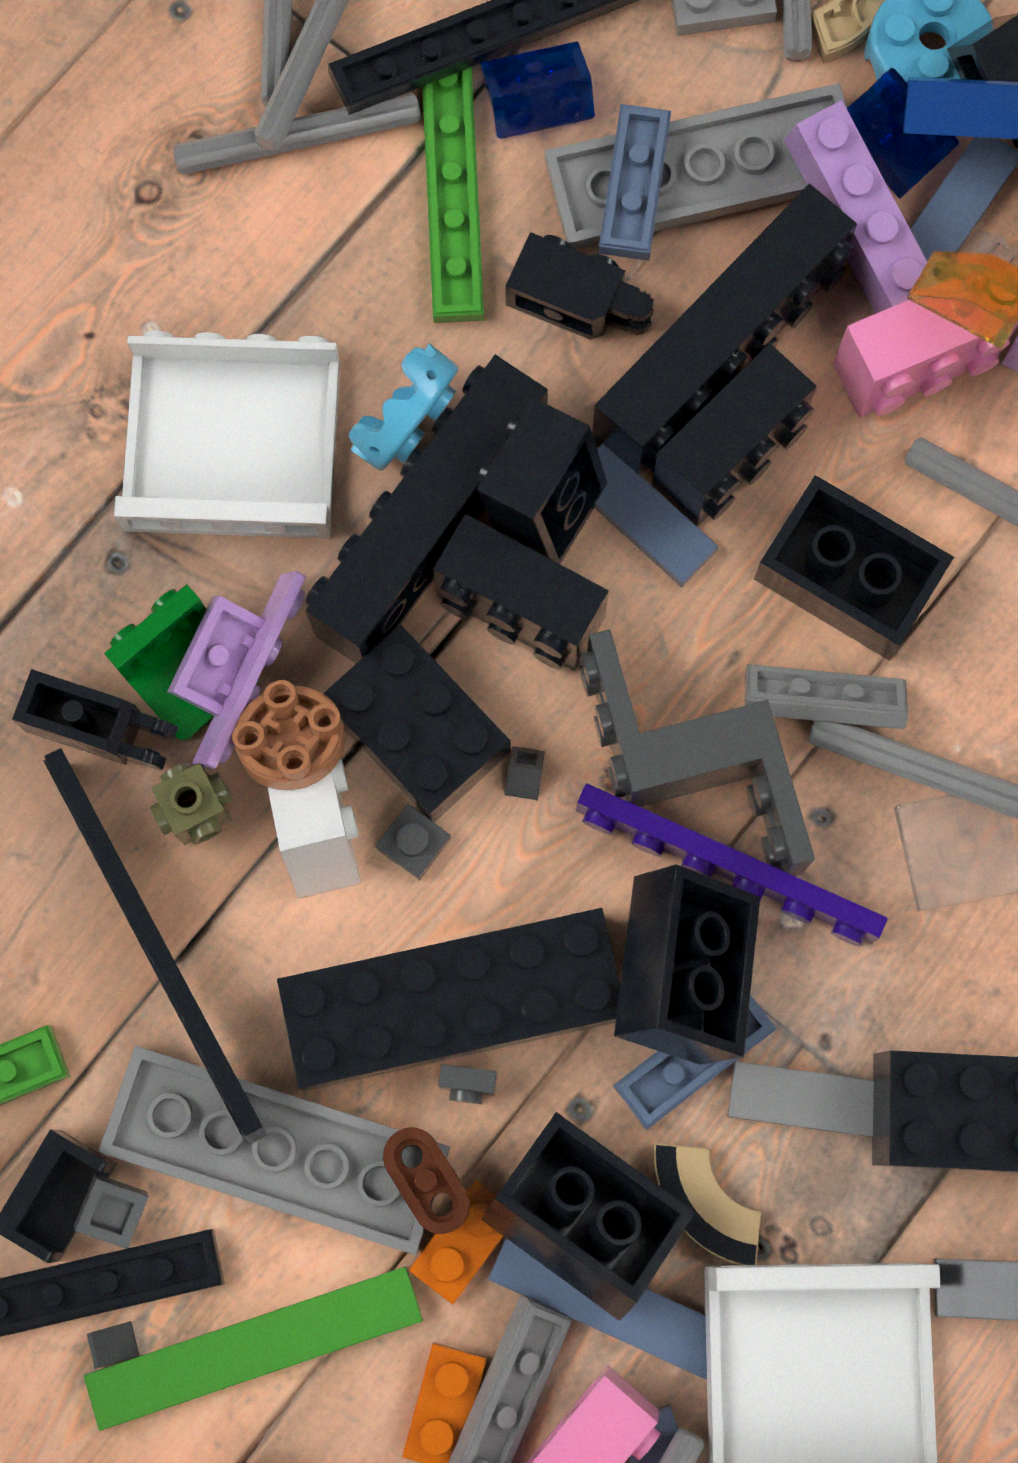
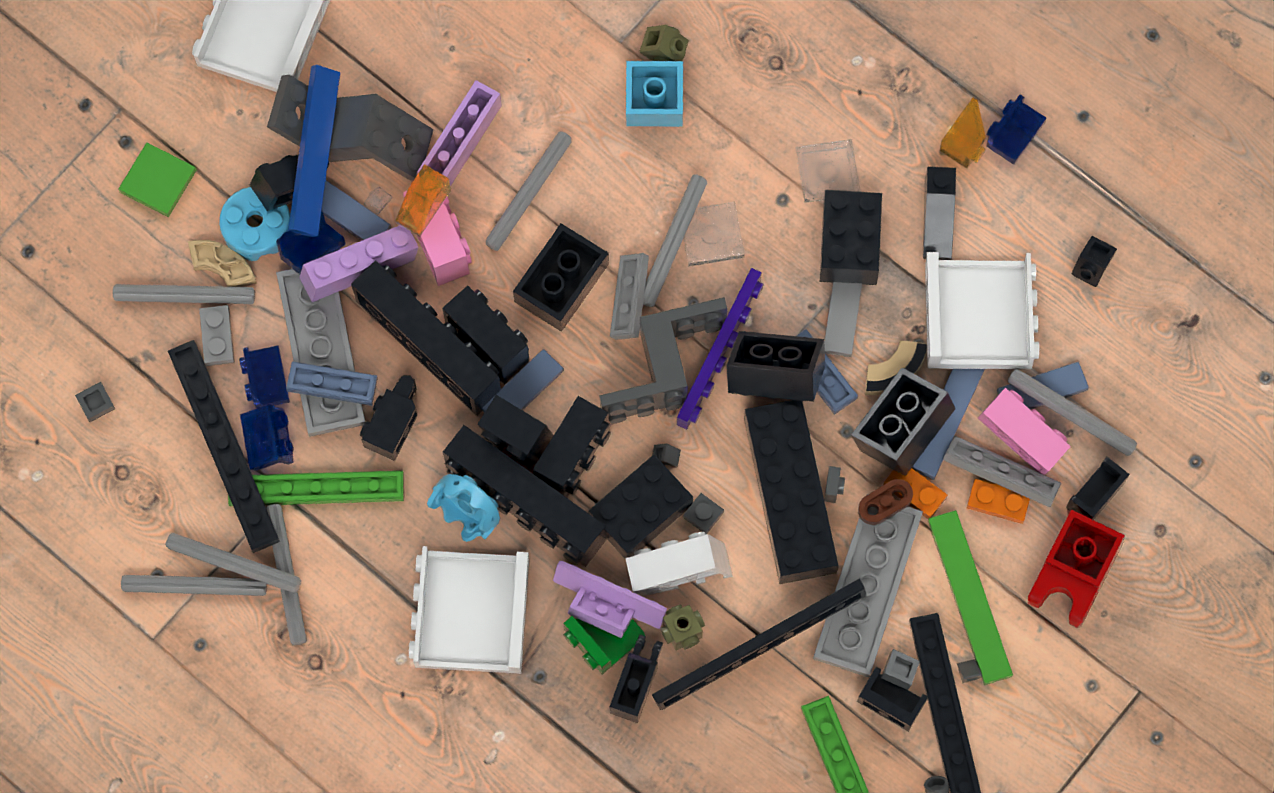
camera: 90 degrees left, 5 degrees down
nougat tile [232,680,346,790] -> none
none -> clear blue bracket [239,345,290,410]

